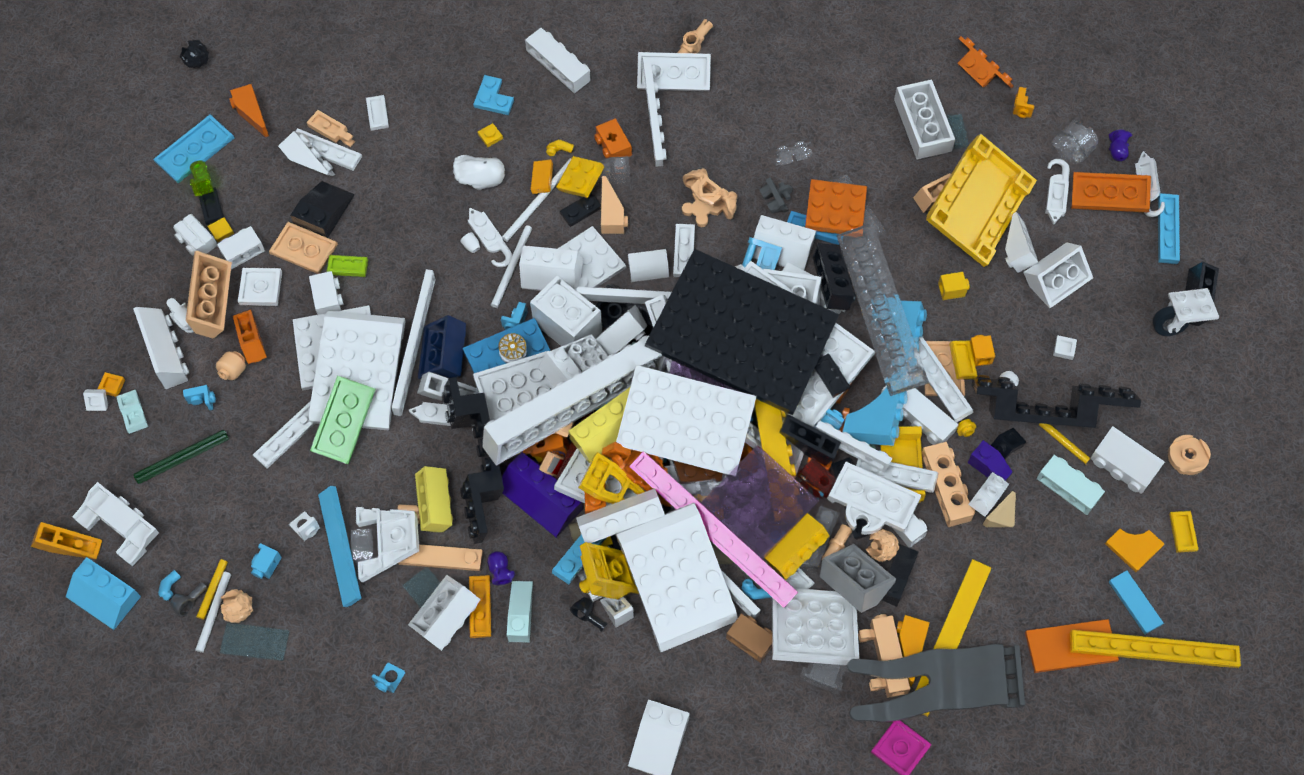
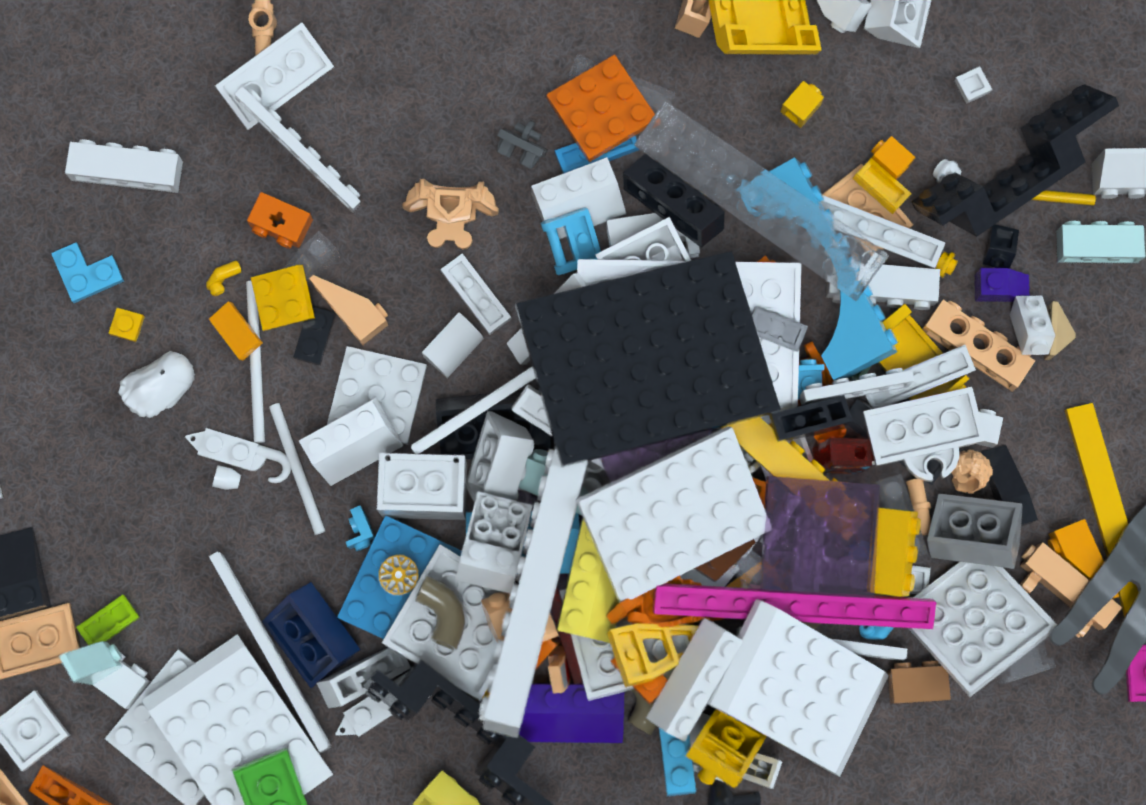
camera: 45 degrees left, 15 degrees up
clear hinge [772,141,813,166] -> none
none -> light aqua slope [59,641,122,685]
none -> dark tan cylinder [415,575,465,650]

